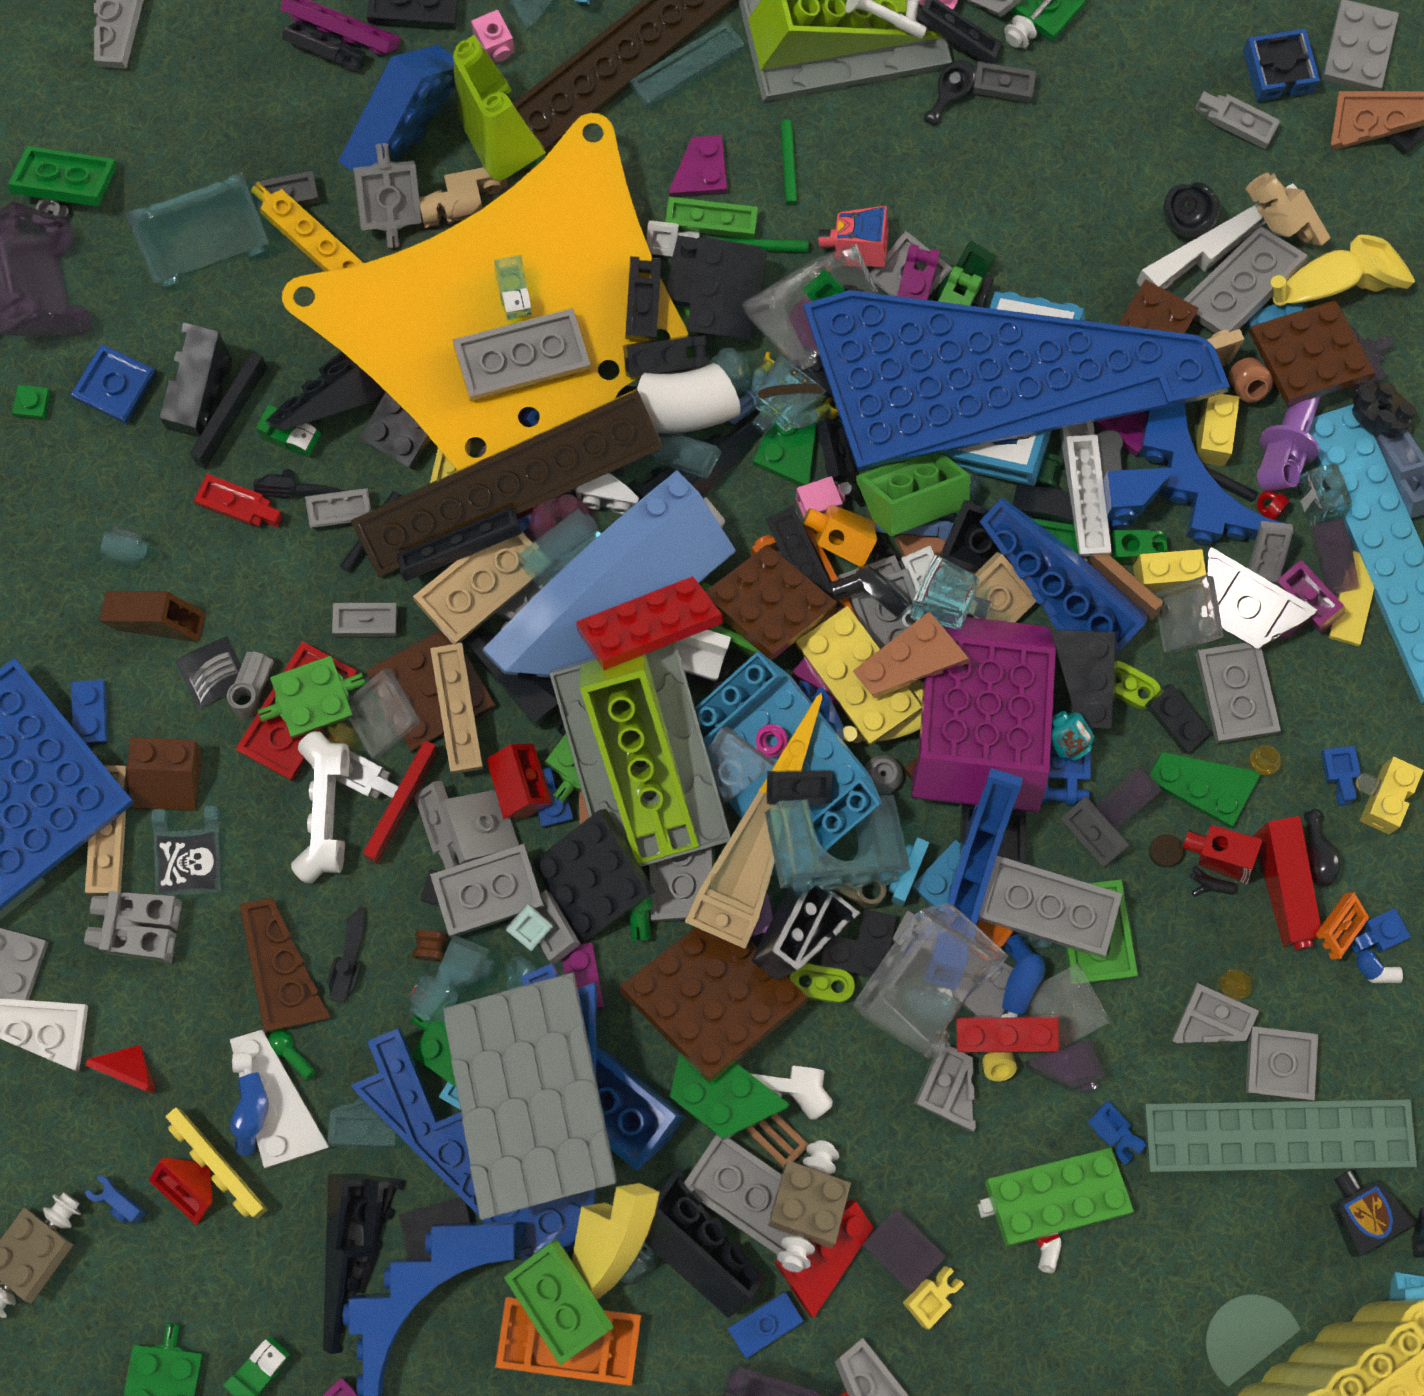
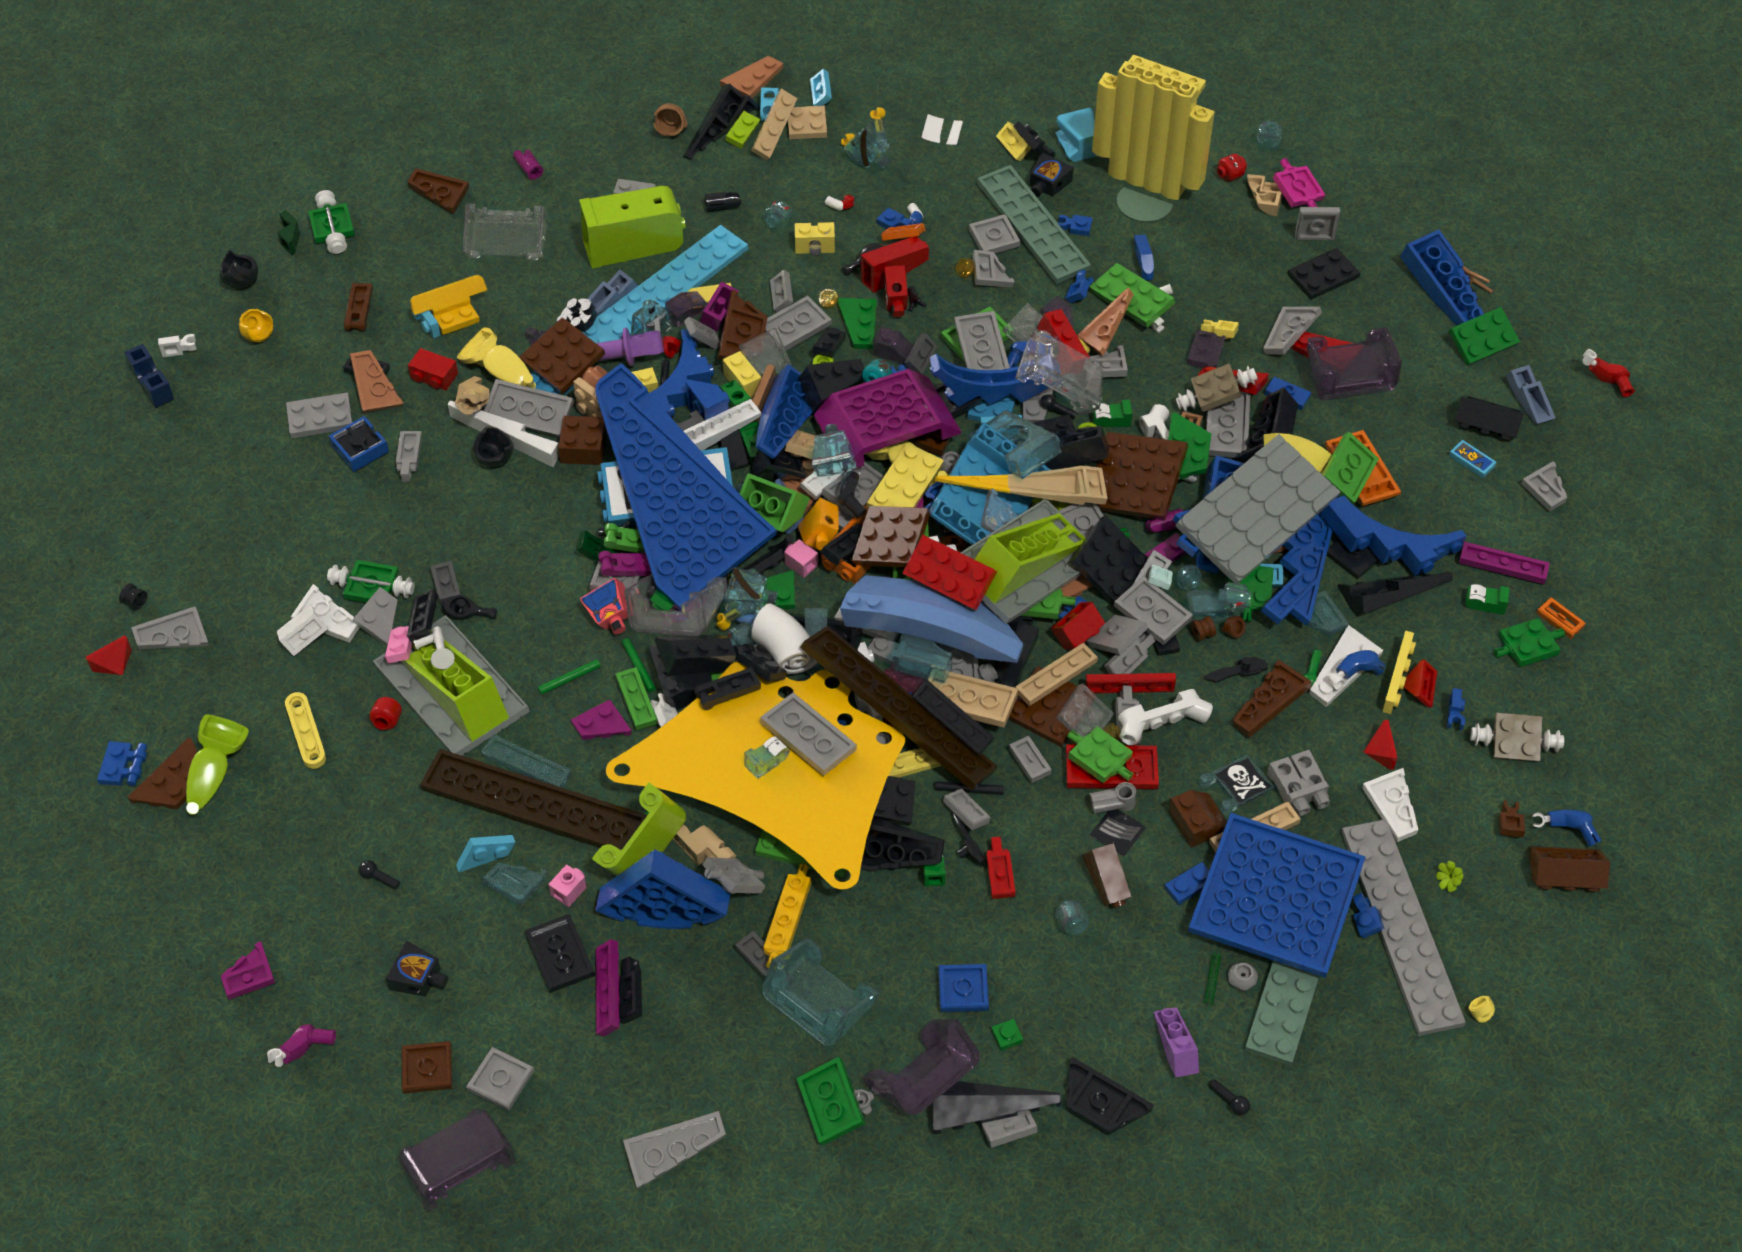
camera: 115 degrees left, 20 degrees down
black wedge [160,322,232,438] -> none
black tile [190,352,267,469] -> none
dark pink plate [756,724,788,757] -> none
black plate [767,769,833,805] -> none
nougat wing [853,611,970,698] -> none
dark brown tile [1149,834,1183,868] -> none
blue plate [1320,746,1361,806] -> none
none -> red brick [408,348,458,390]
none -> light grey plate [770,270,793,312]
none -> blue plate [1058,215,1093,236]
none -> nougat wing [1077,288,1134,356]
none -> green leg [1092,400,1132,428]
none -> blue piece [1134,235,1154,280]
none -> magenta hinge [1144,508,1183,532]
none -> reddish brown tile [1221,616,1246,638]

